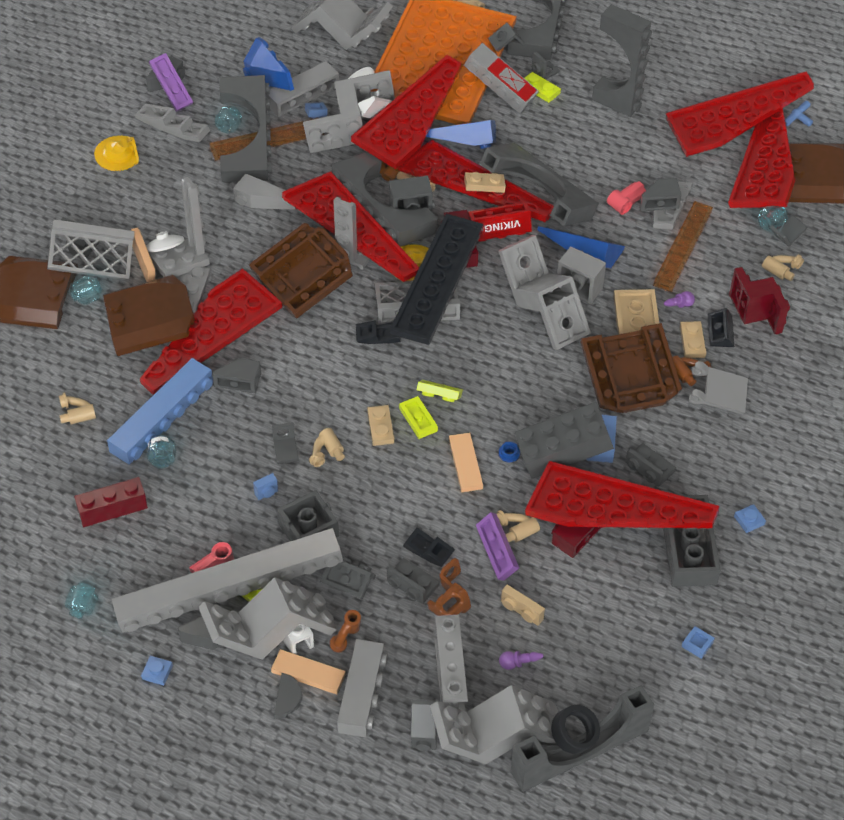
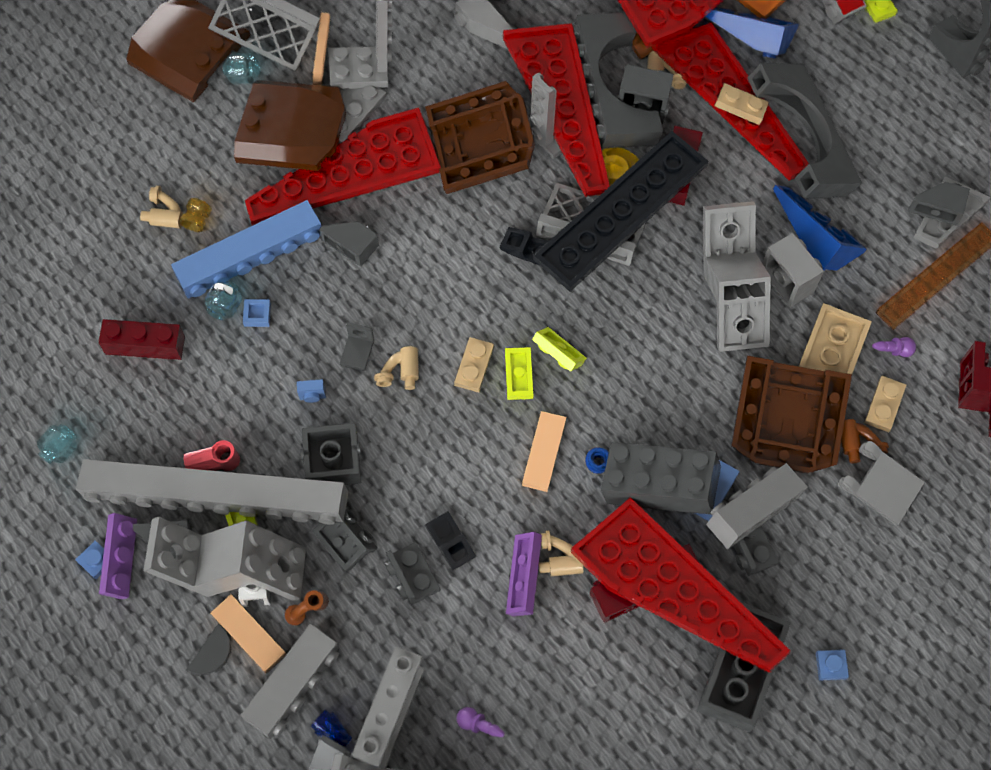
camera: 25 degrees right, 15 degrees up
white dish [146,231,184,252] -> none
dark orange piece [427,558,471,616] -> none
red brick [468,202,532,242] -> none
tan plate [501,584,545,626] -> none
coral piece [607,181,646,215] -> none
black slope [708,308,735,347] -> none
none -> medium lavender plate [99,513,137,599]
none -> clear yellow wheel [179,198,212,233]
none -> medium blue plate [243,299,271,327]
none -> clear blue cone [311,709,353,747]
none -> light grey brick [706,463,808,549]

